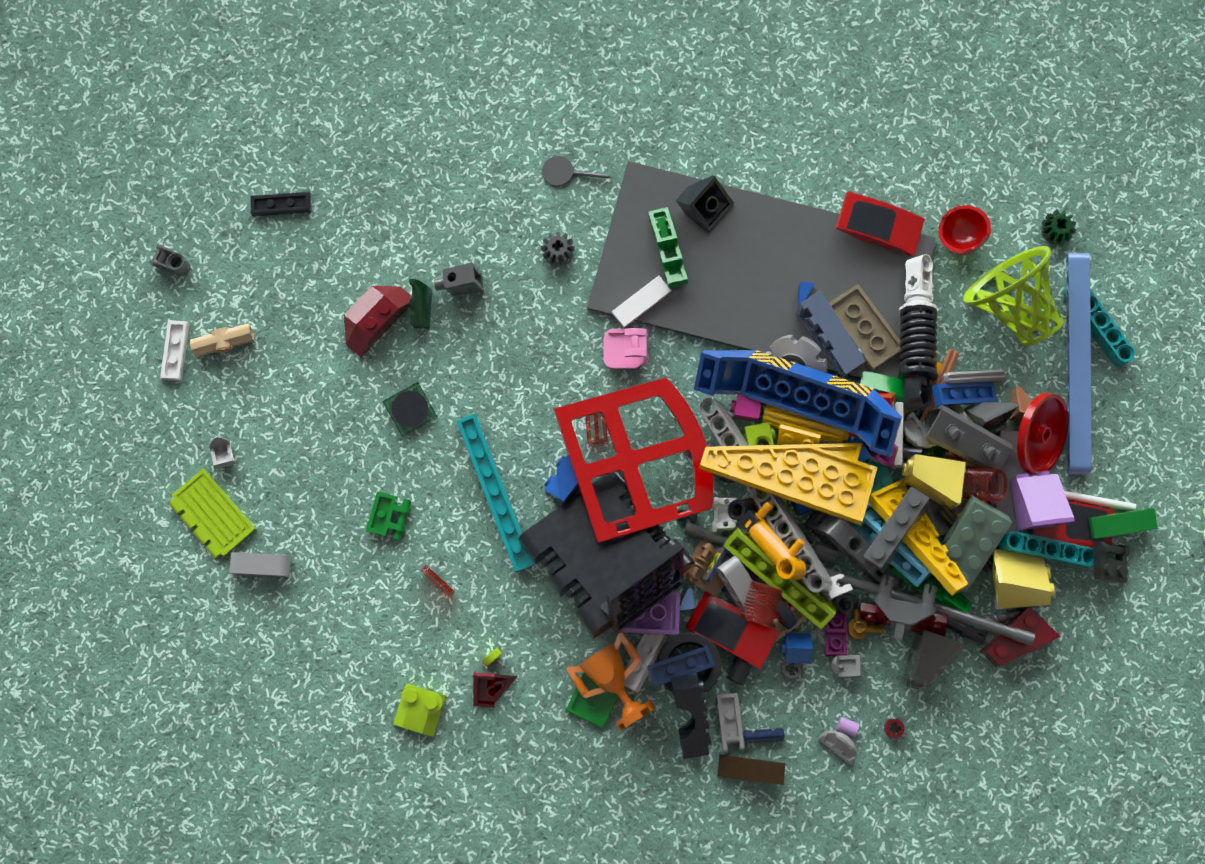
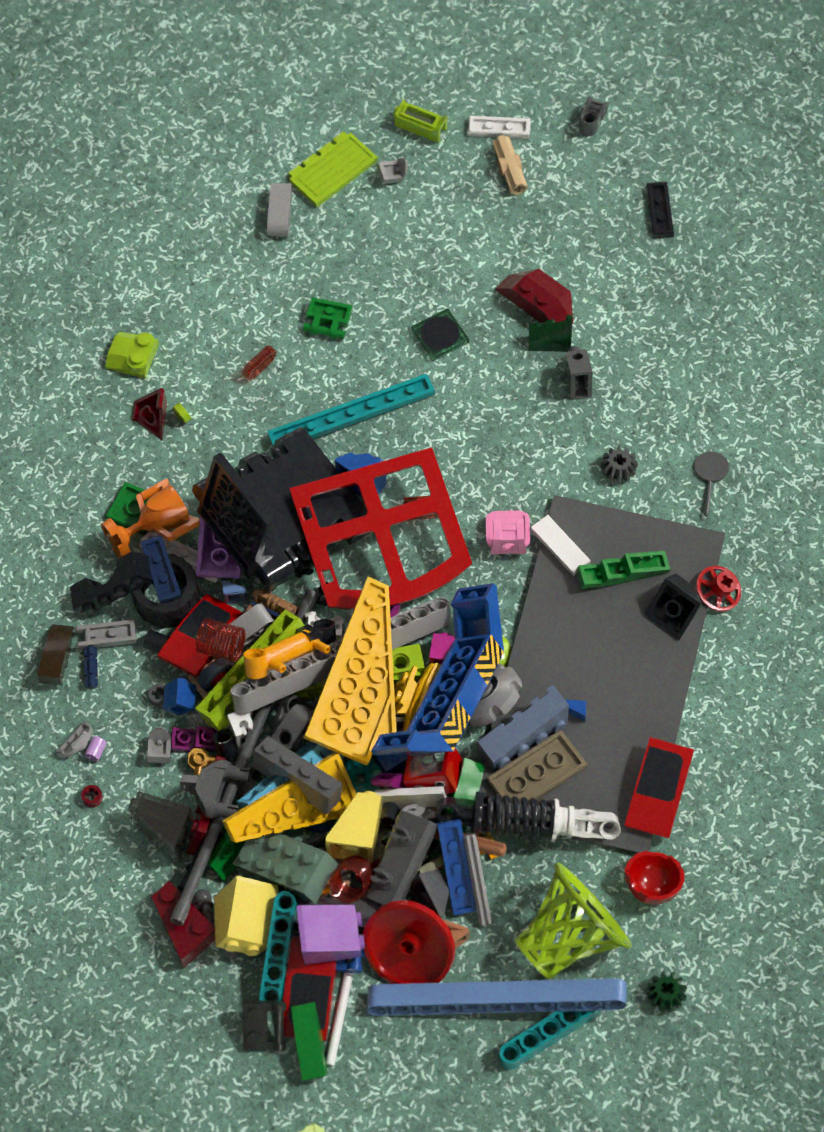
camera: 90 degrees right, 15 degrees down
none -> lime window [393,99,447,143]
none -> red wheel [696,565,741,612]

